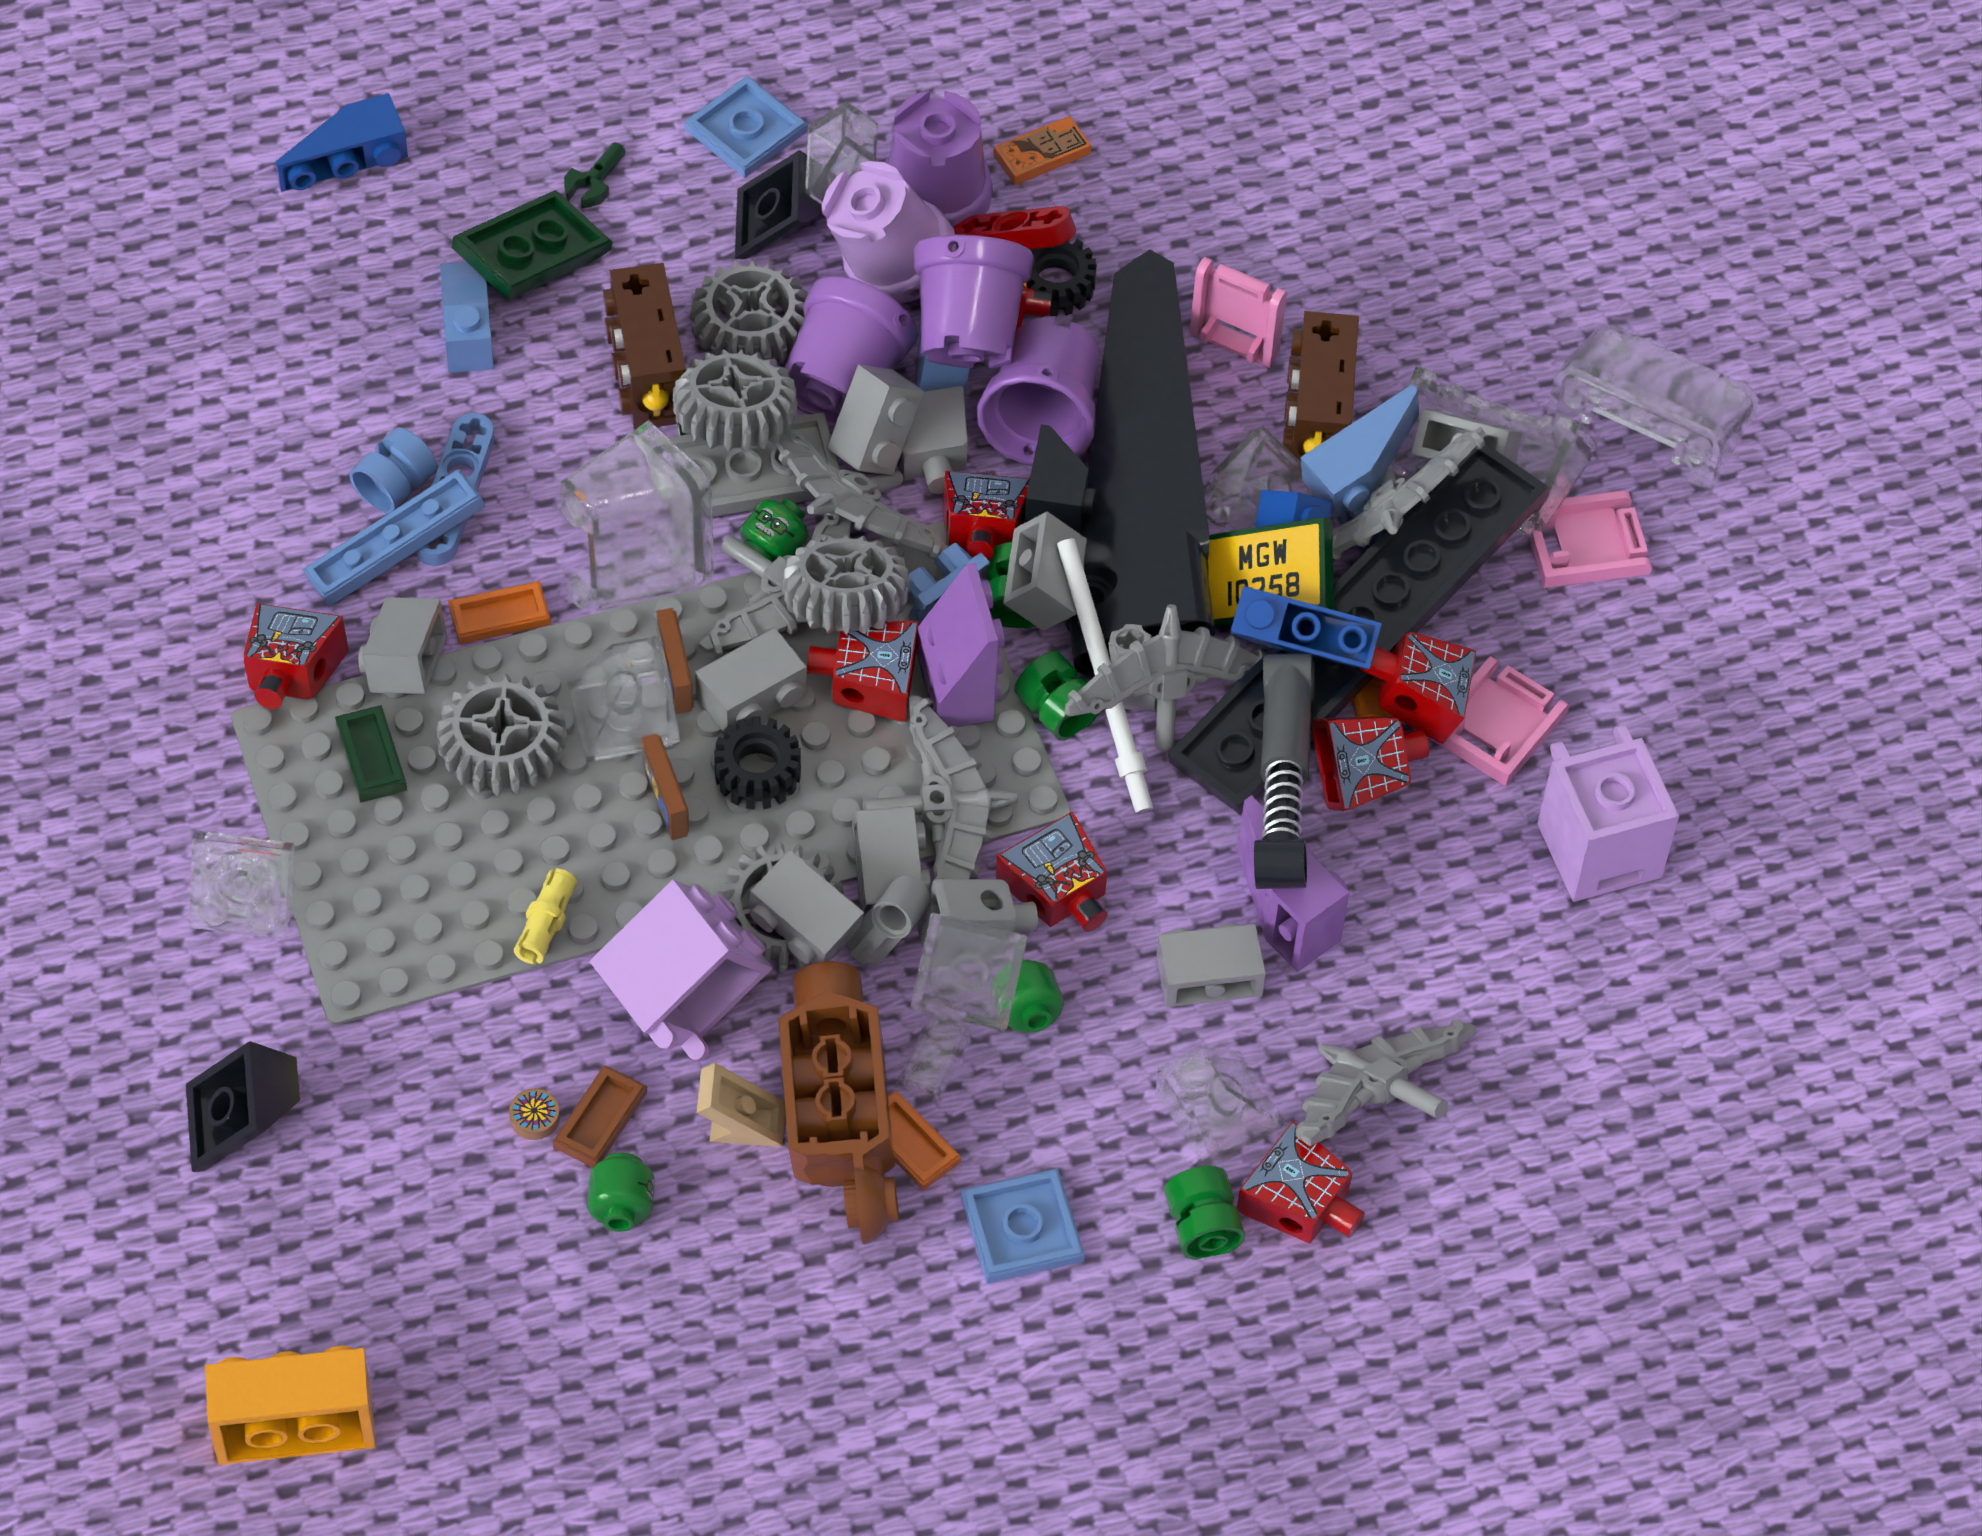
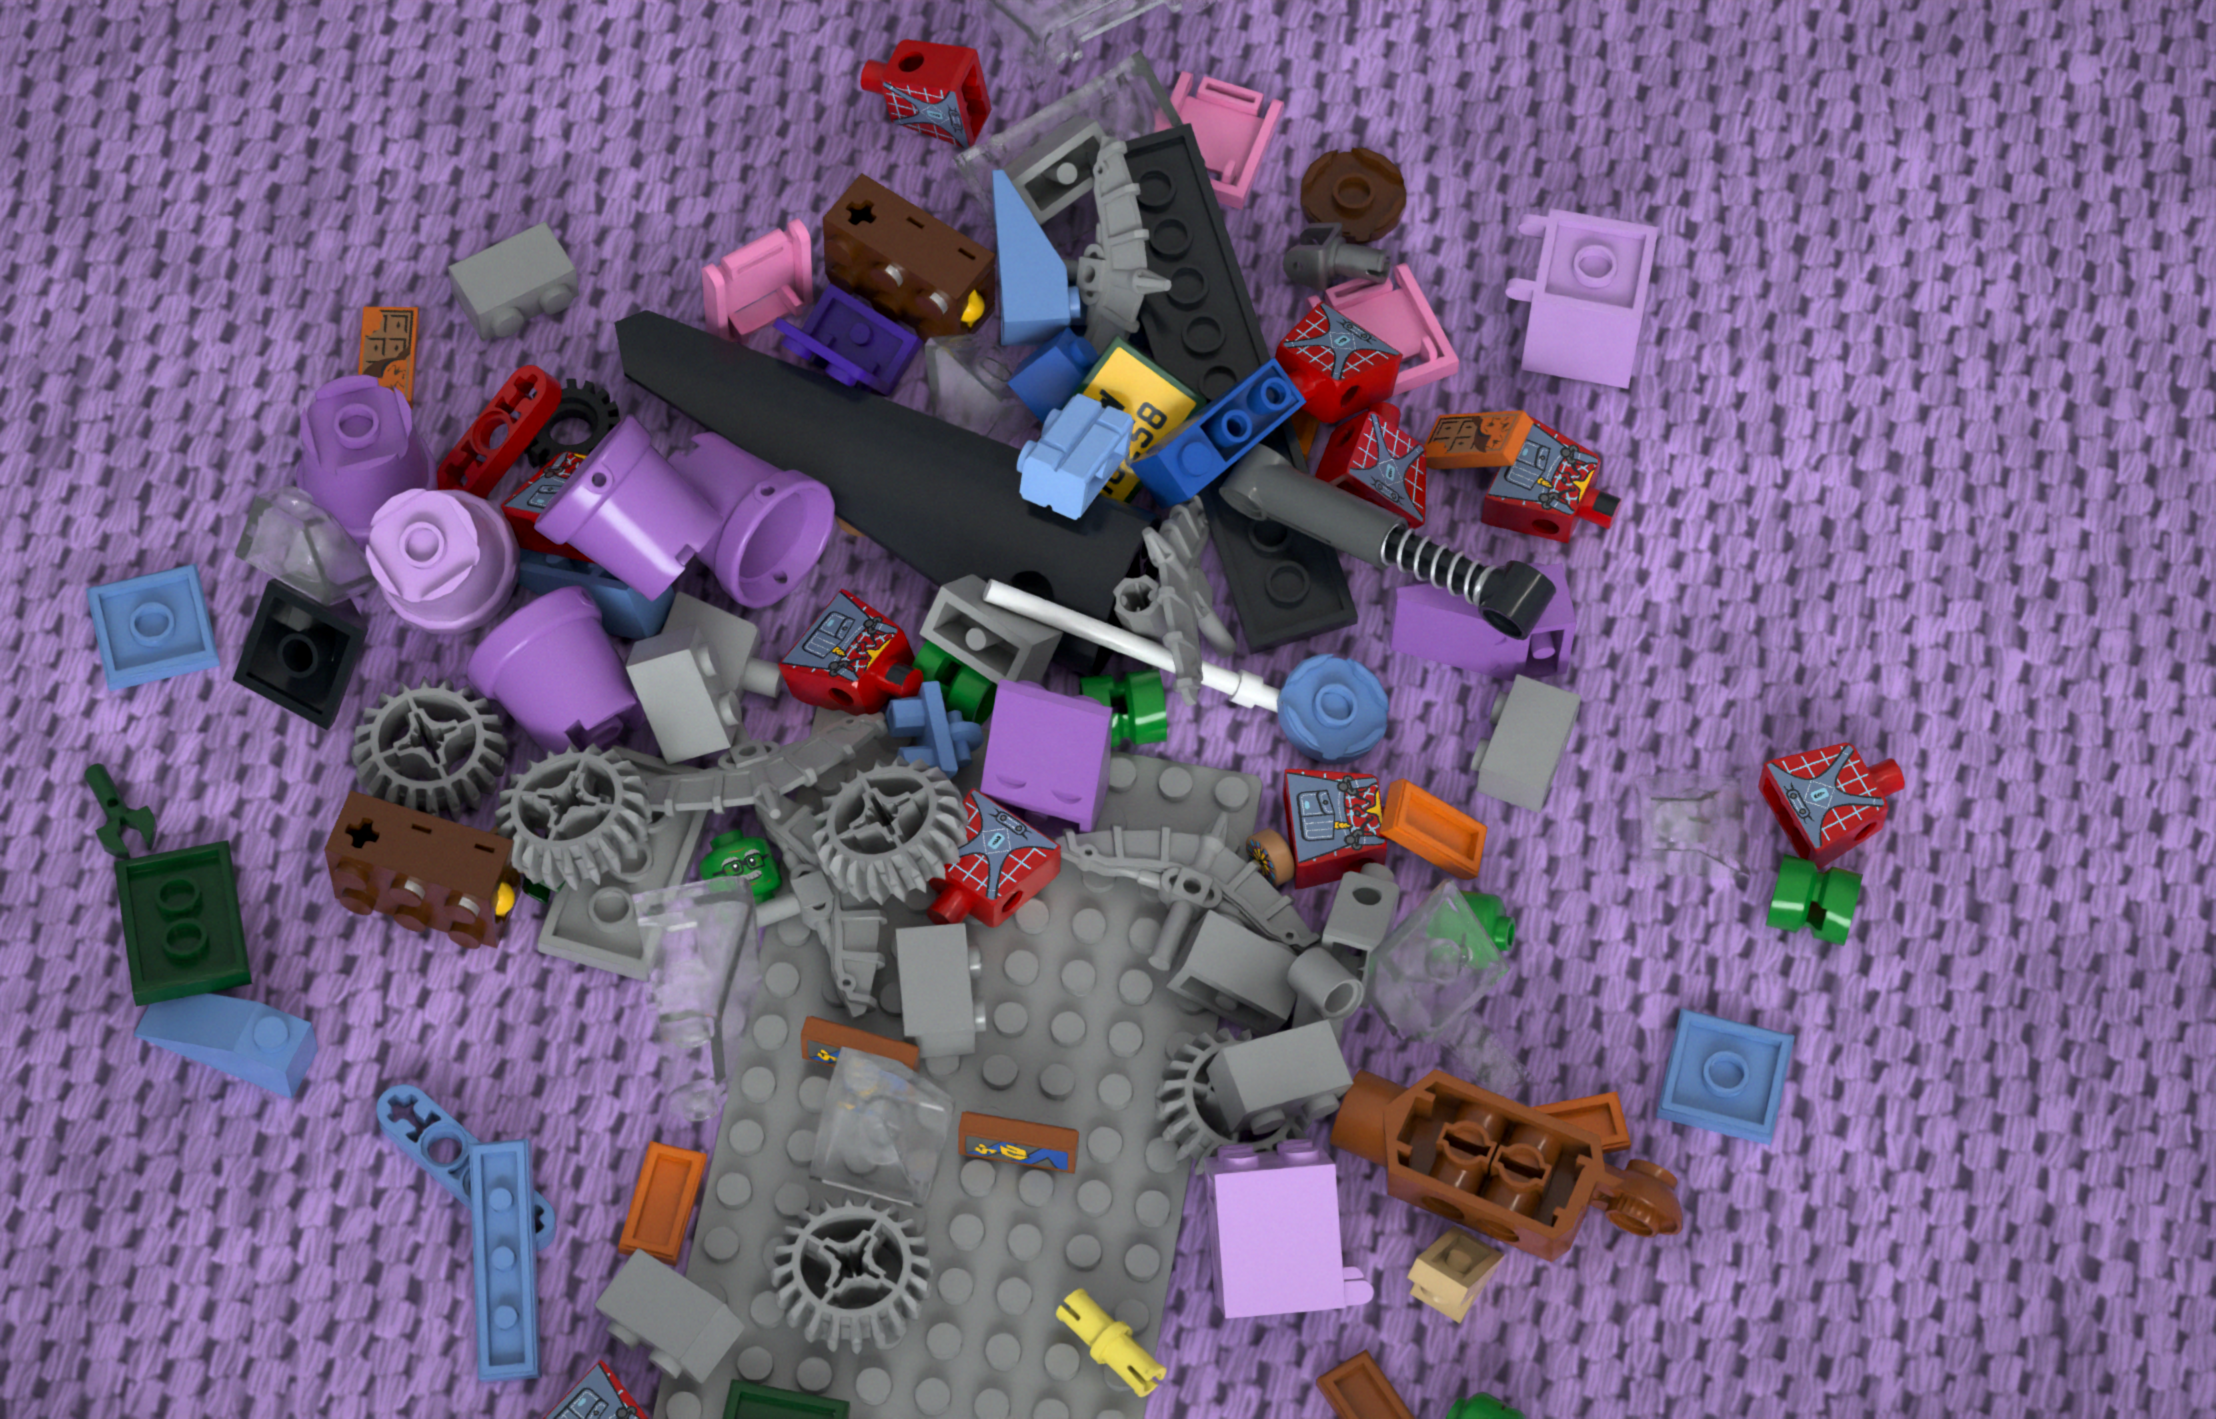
camera: 60 degrees left, 5 degrees up
medium blue wheel [349,427,437,514] -> none
black tyre [714,716,801,810] -> none
black slope [1025,424,1096,534] -> none
light grey bar [1296,1019,1476,1146] -> none
none -> light grey brick [448,221,579,342]
none -> dark purple bracket [772,283,924,396]
none -> red torso [861,39,992,150]
none -> light blue brick [1017,393,1134,520]
none -> medium nougat tile [1246,828,1295,888]
none -> medium blue tile [1277,654,1389,765]
none -> flat silver piece [1282,223,1392,291]
none -> reddish brown tile [1300,148,1407,244]
none -> orange tile [1380,778,1488,880]
none -> orange tile [1424,410,1534,470]
none -> torso [1481,416,1622,544]

